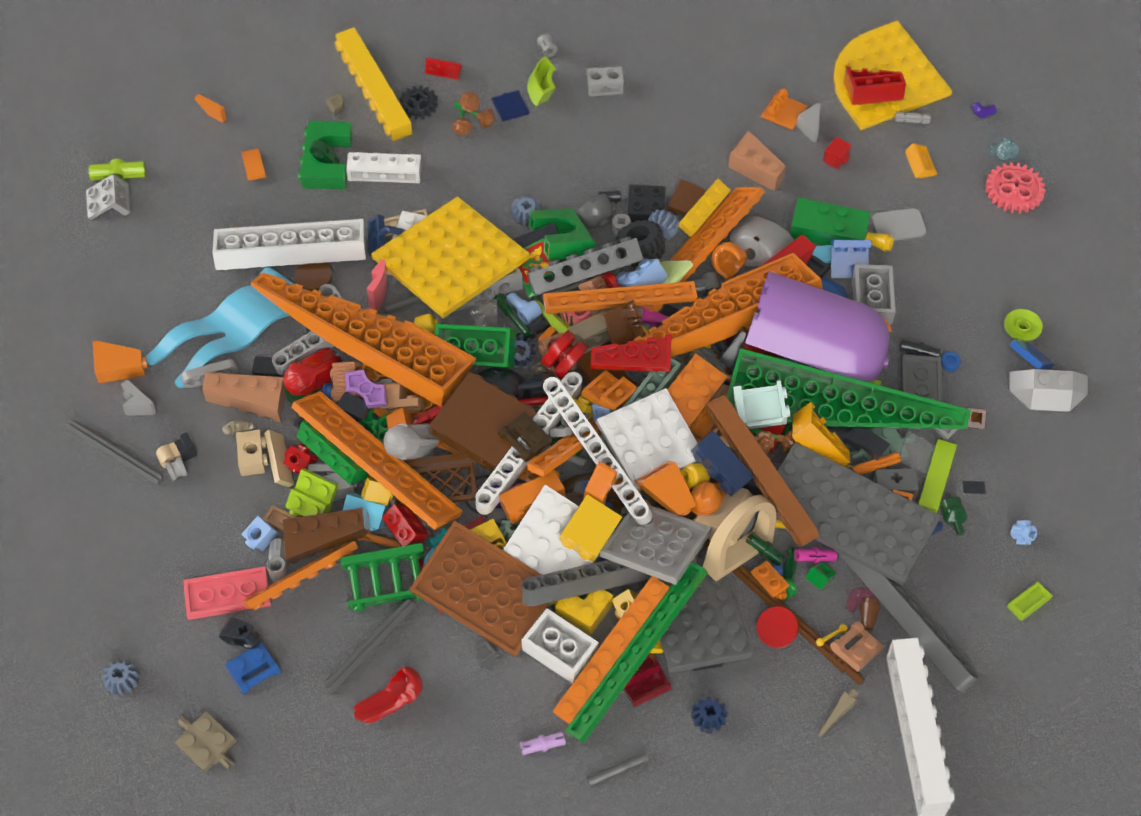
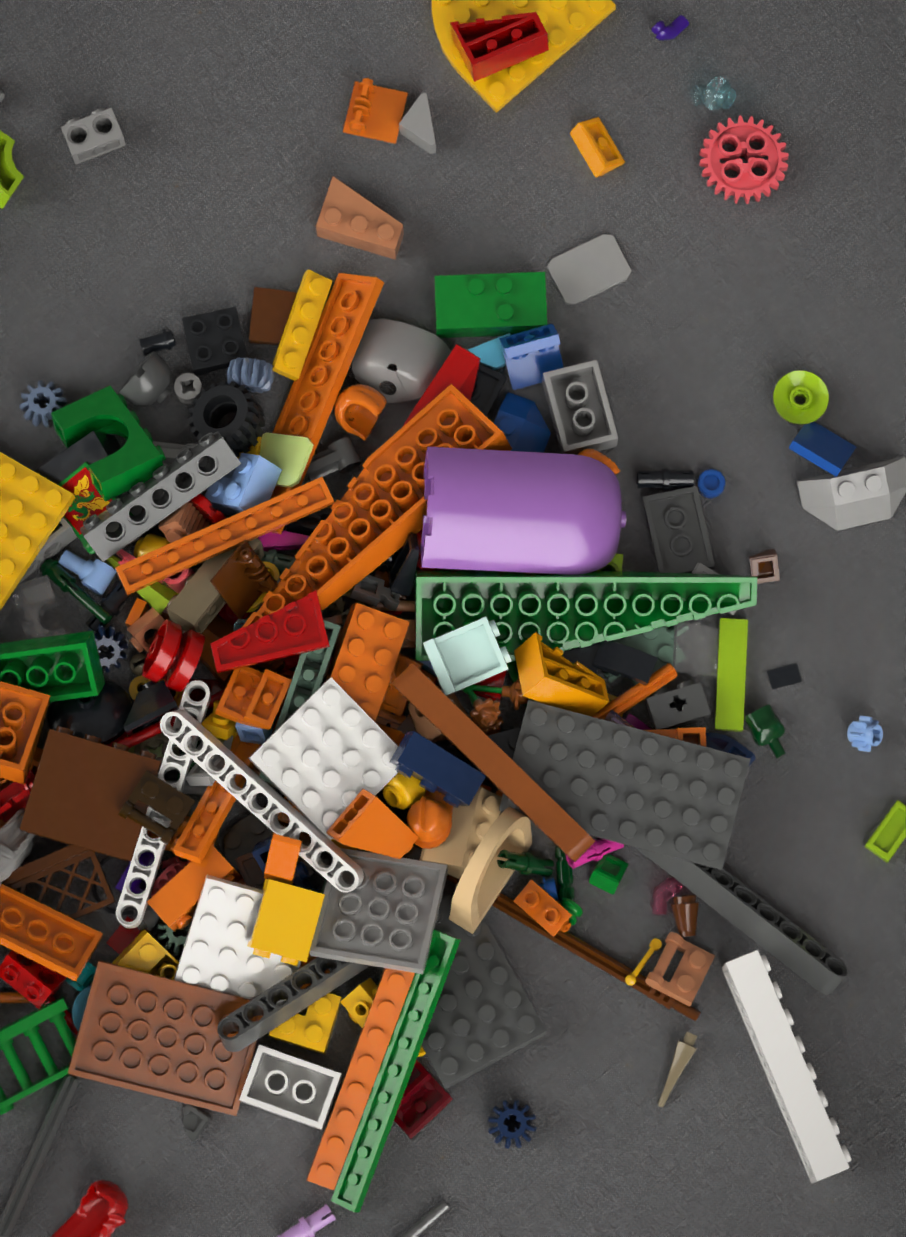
camera: 15 degrees left, 20 degrees up
red tile [756,606,799,649] -> none
red brick [823,137,852,169] -> none
yellow cone [865,232,894,252] -> none
light grey axle [895,112,930,124] -> none

